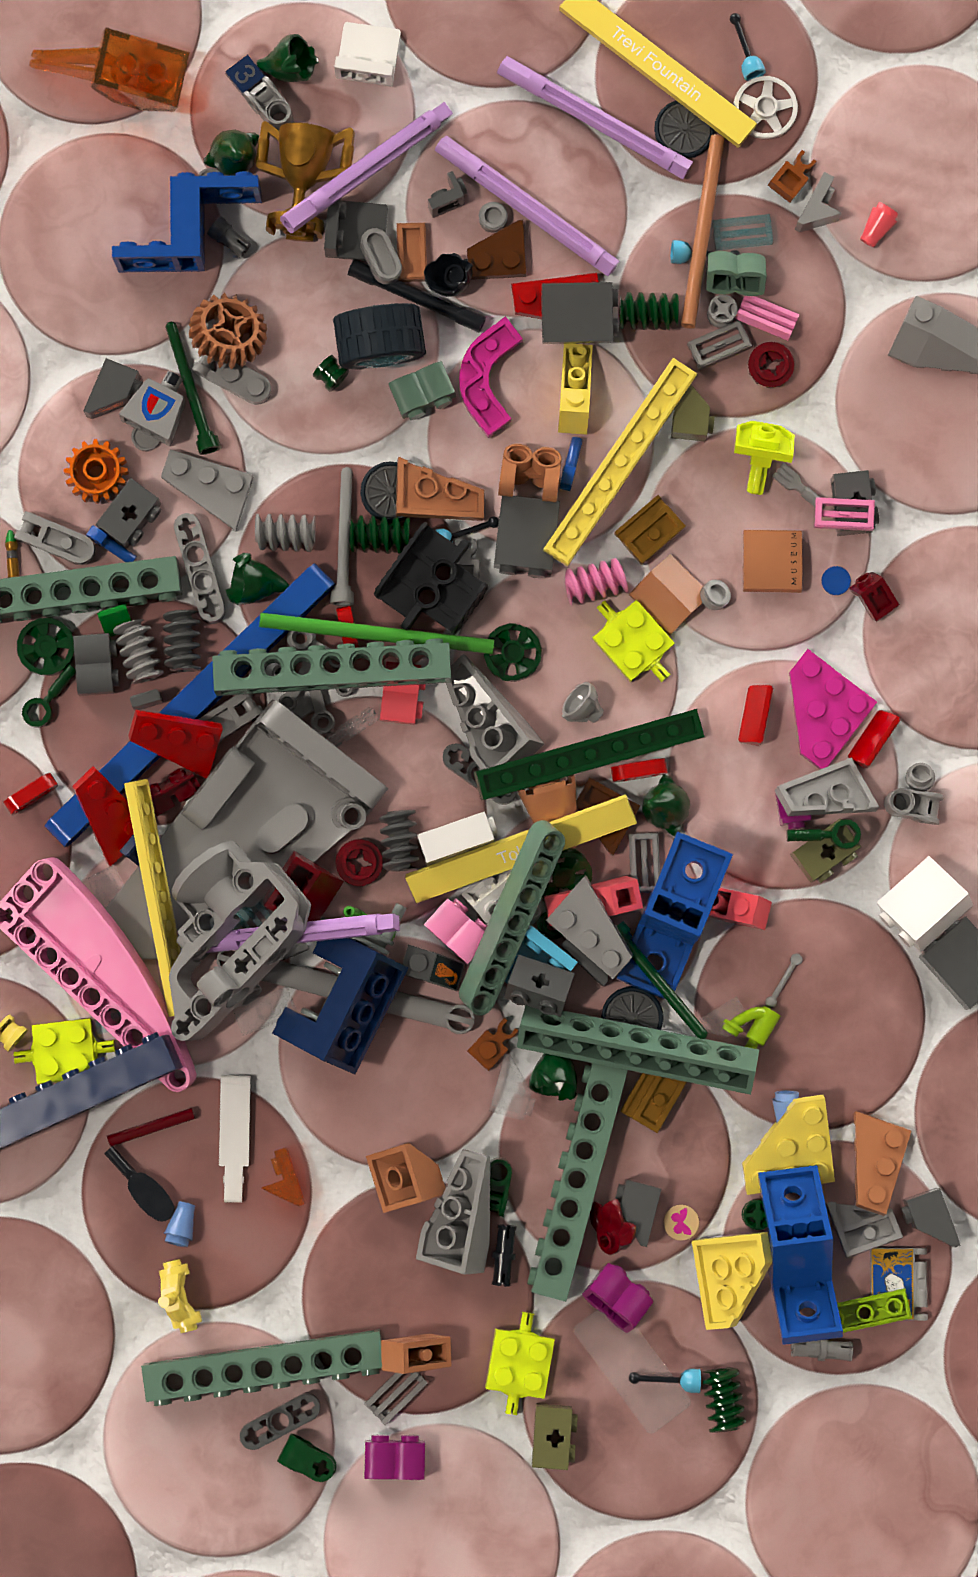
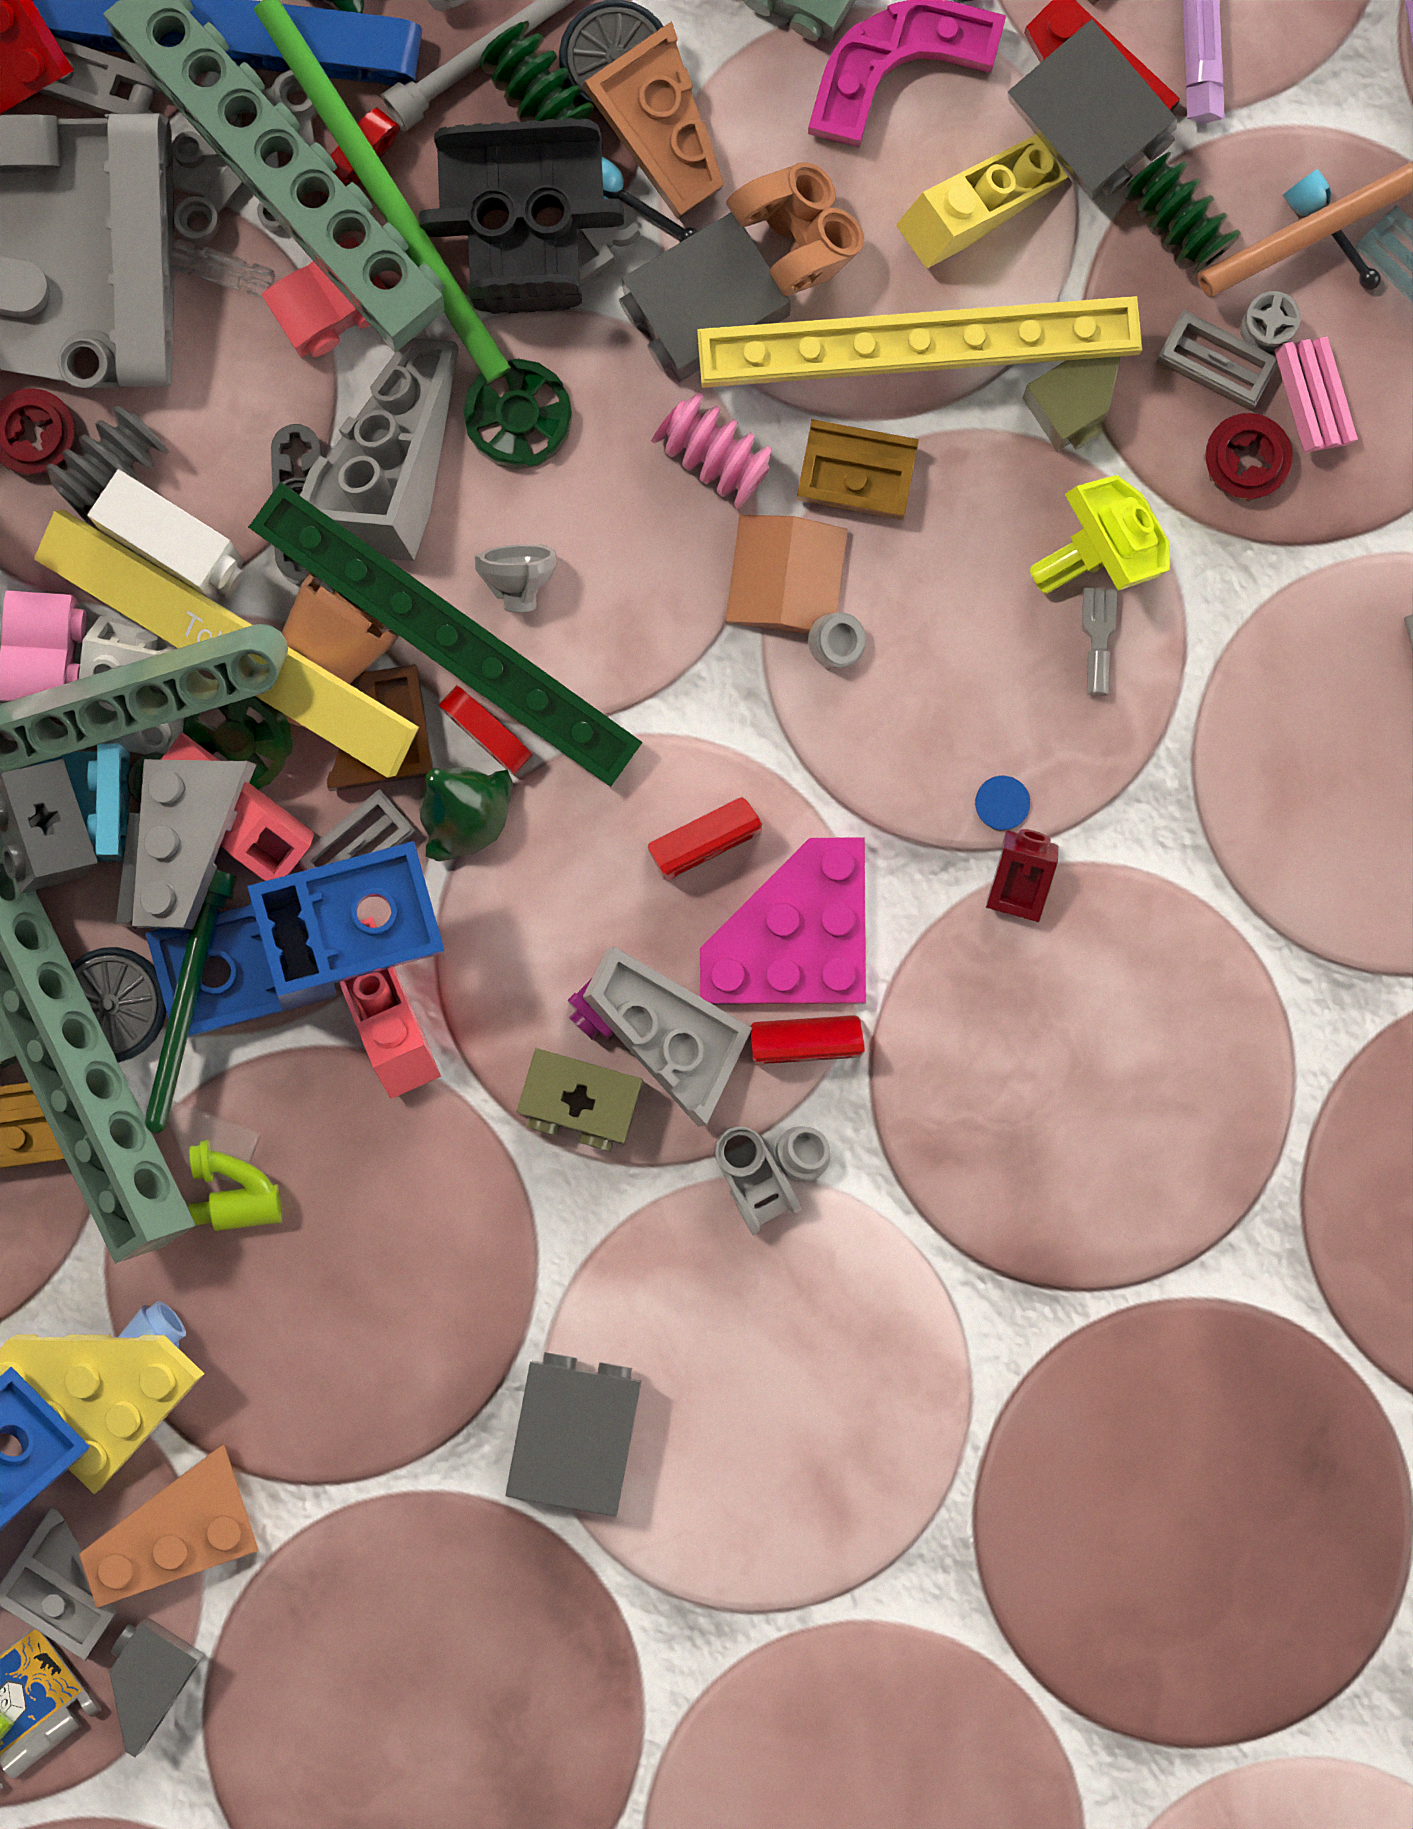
camera: 55 degrees right, 0 degrees up
blue bar [559,437,583,491] -> none
neon yellow plate [592,599,675,683] -> none
sand green brick [706,251,767,296] -> none
nougat slope [742,530,802,593] -> none
light grey hinge [765,953,802,1008] -> none
dark green piece [786,819,861,850] -> none
bright pink tile [814,497,875,531] -> none
dark grey brick [830,470,879,536] -> none
white brick [877,856,973,952] -> none

